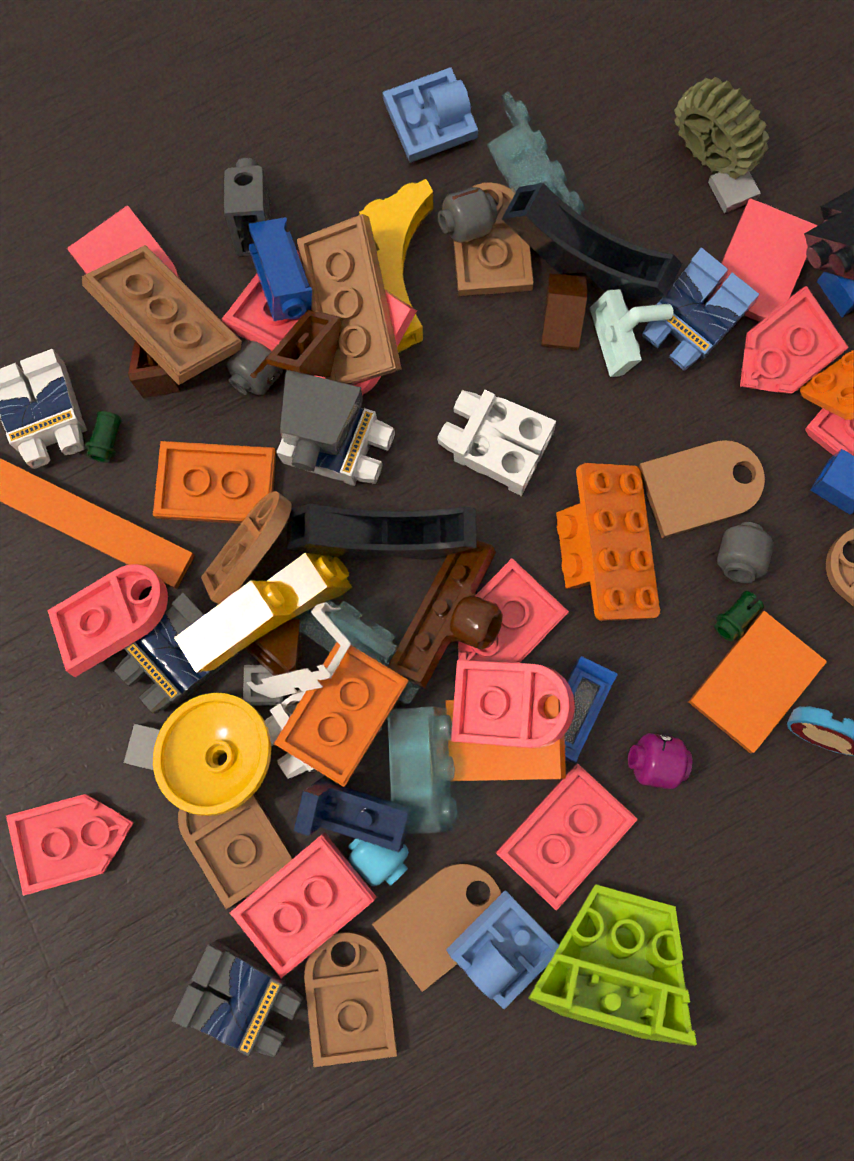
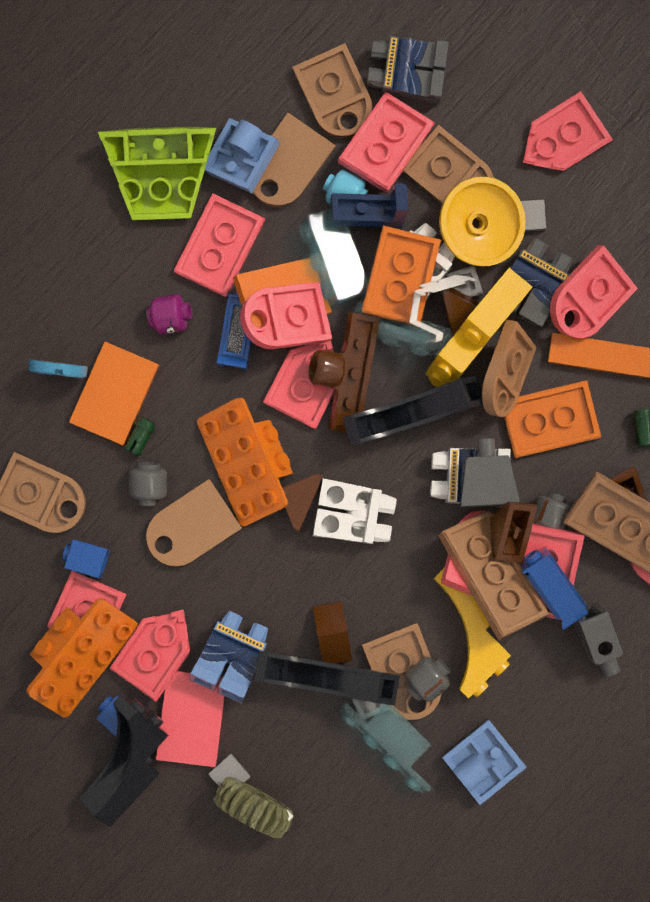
camera: 165 degrees right, 5 degrees up
light aqua plate [590,289,673,377] -> none
none -> reddish brown slope [282,474,323,532]

